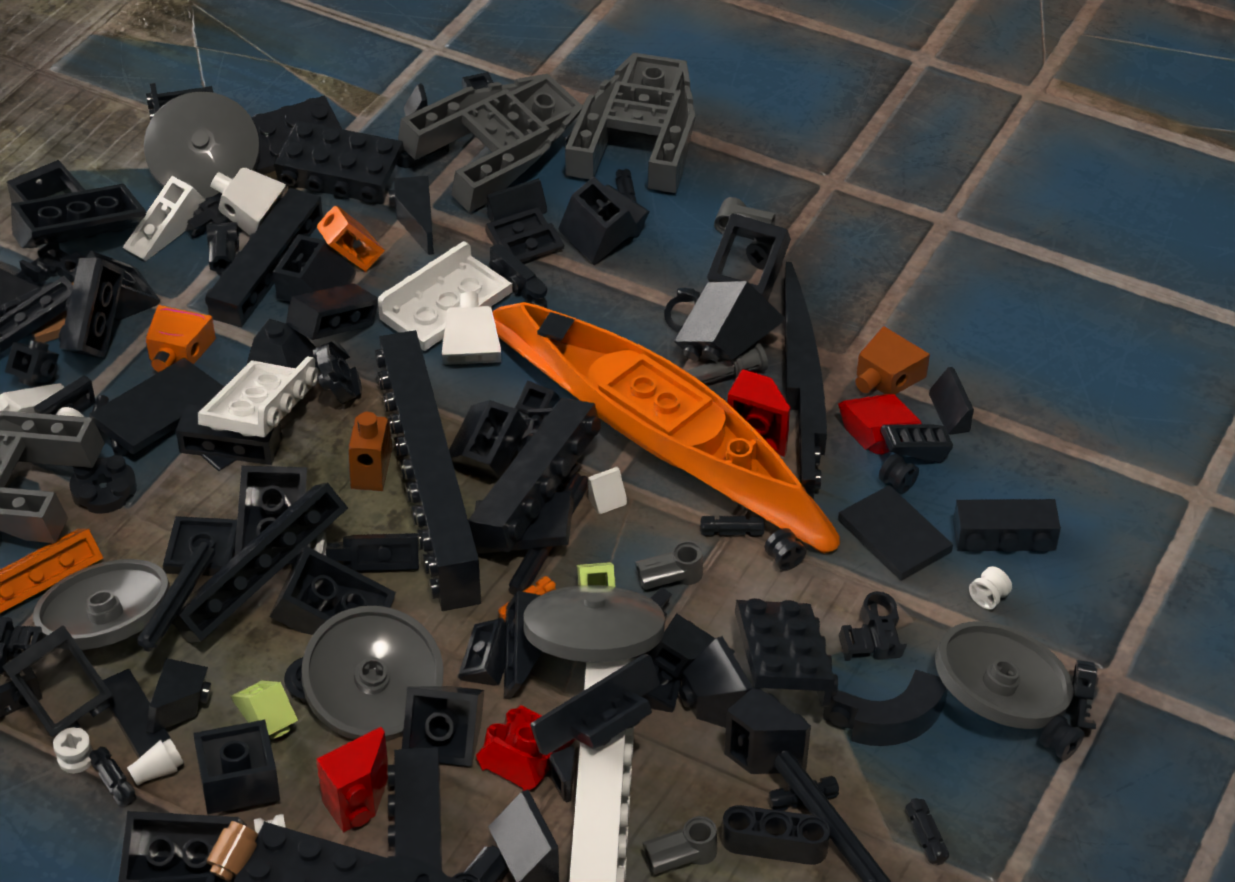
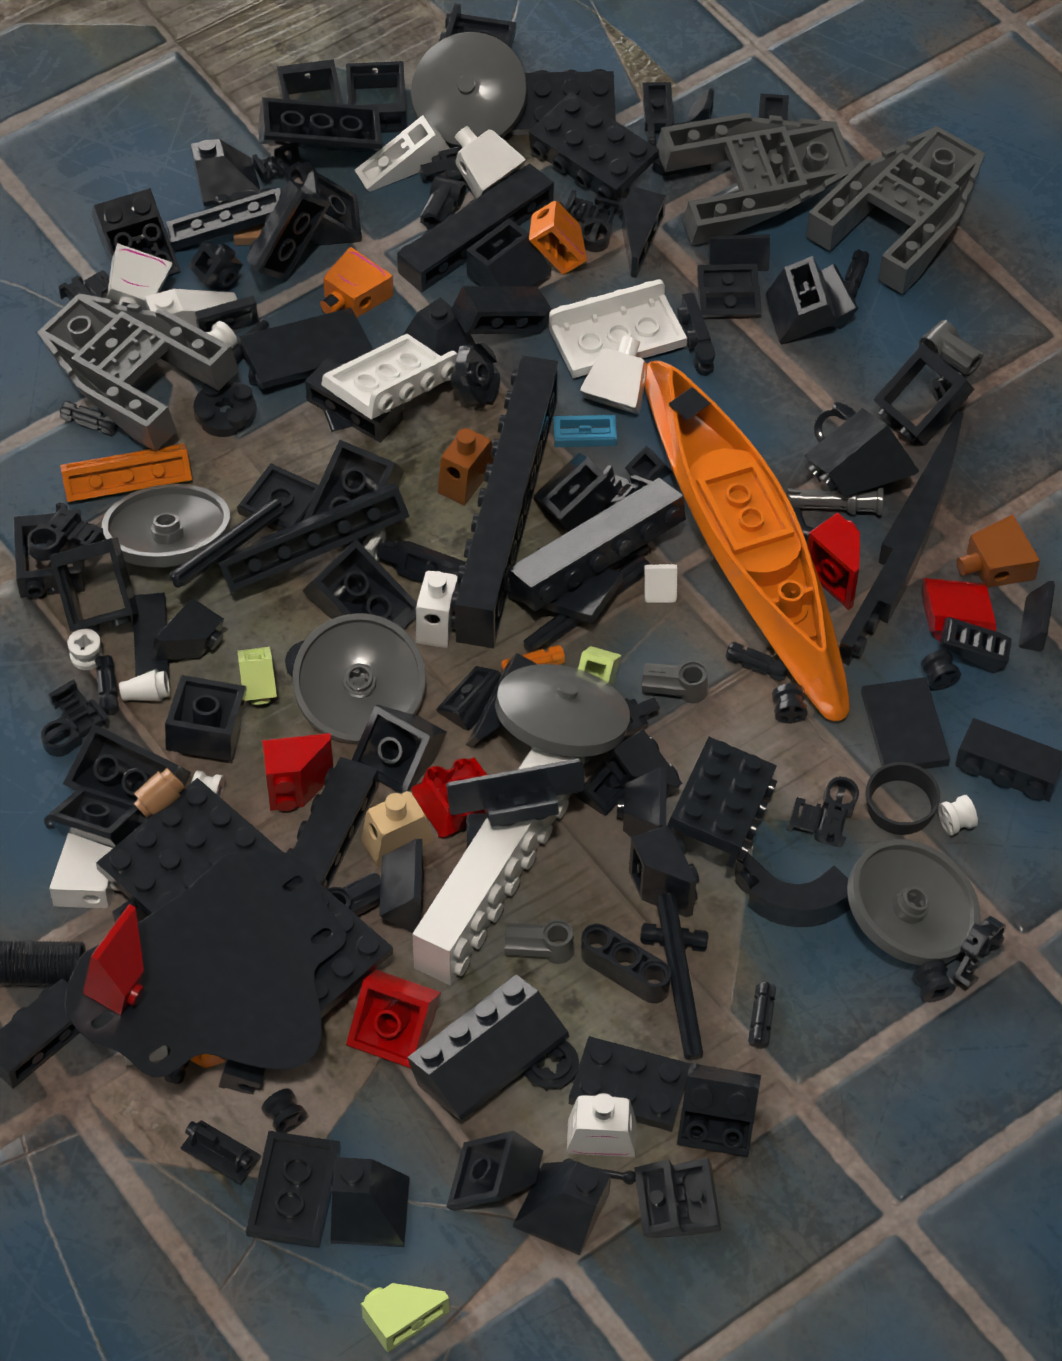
camera: 25 degrees right, 10 degrees up
none -> black piece [41,679,109,757]
none -> black window [346,61,407,133]
none -> tan torso [361,791,434,867]
none -> white torso [416,571,459,648]
none -> dark azure tile [553,415,617,447]
none -> black piece [565,190,620,253]
none -> black hinge [642,82,674,147]
none -> black tyre [866,762,941,835]

